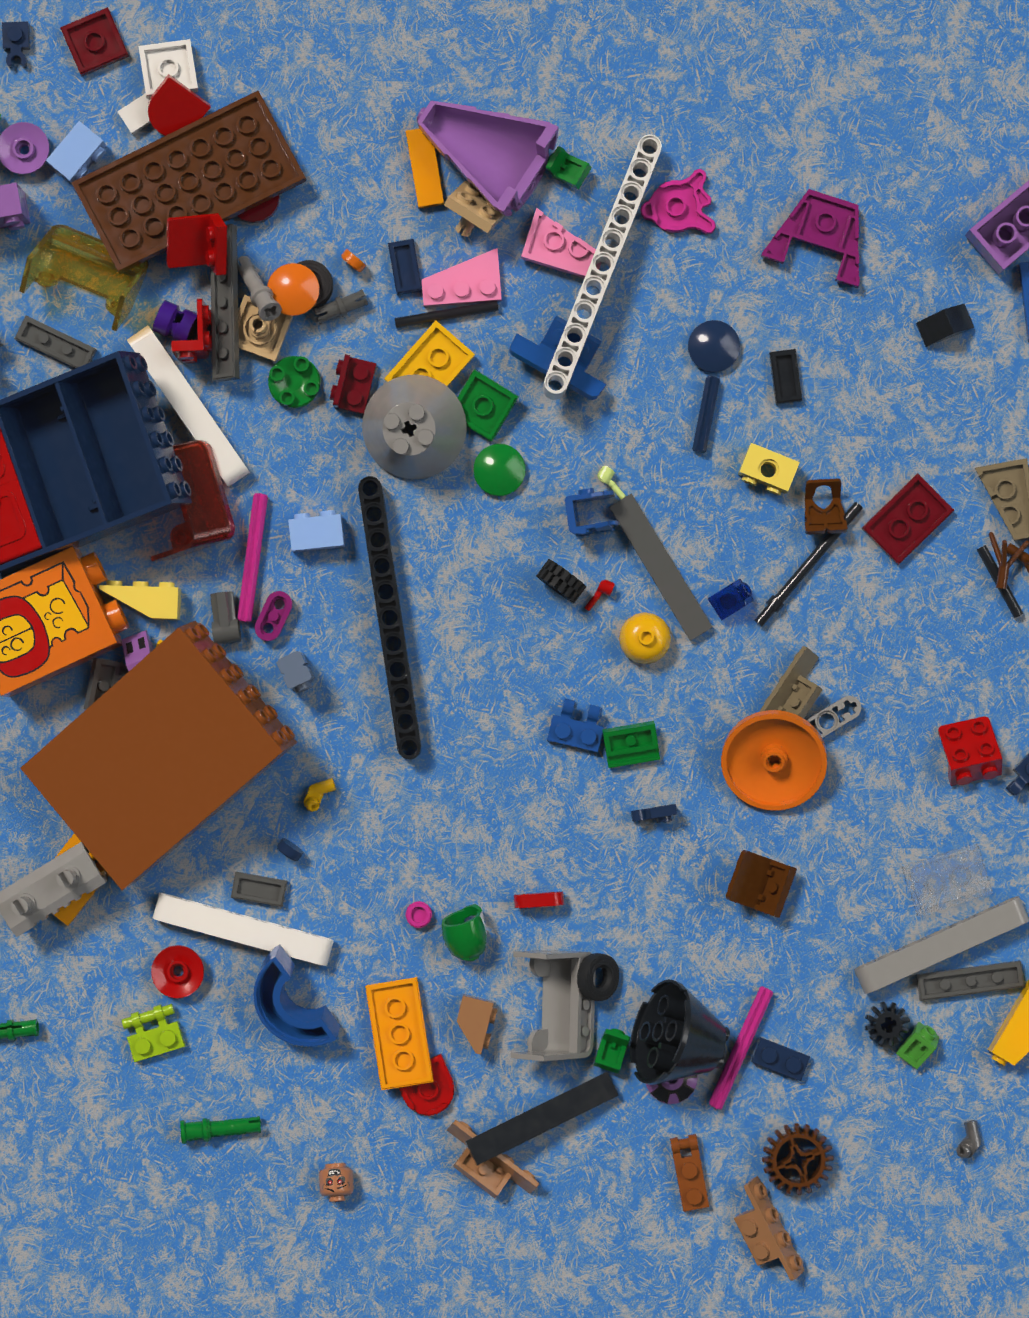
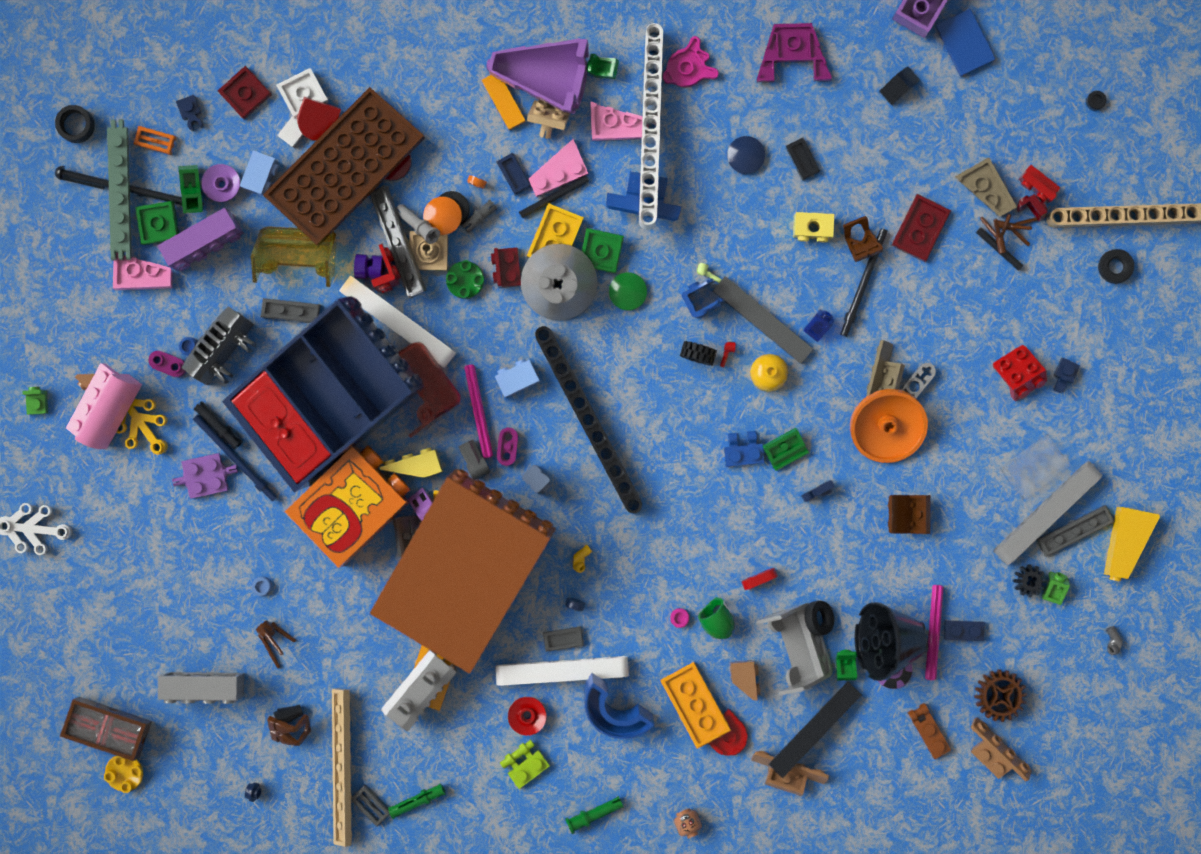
camera: 20 degrees left, 0 degrees up
red bracket [167,213,227,276] -> none
dark blue axle [692,376,720,453] -> none

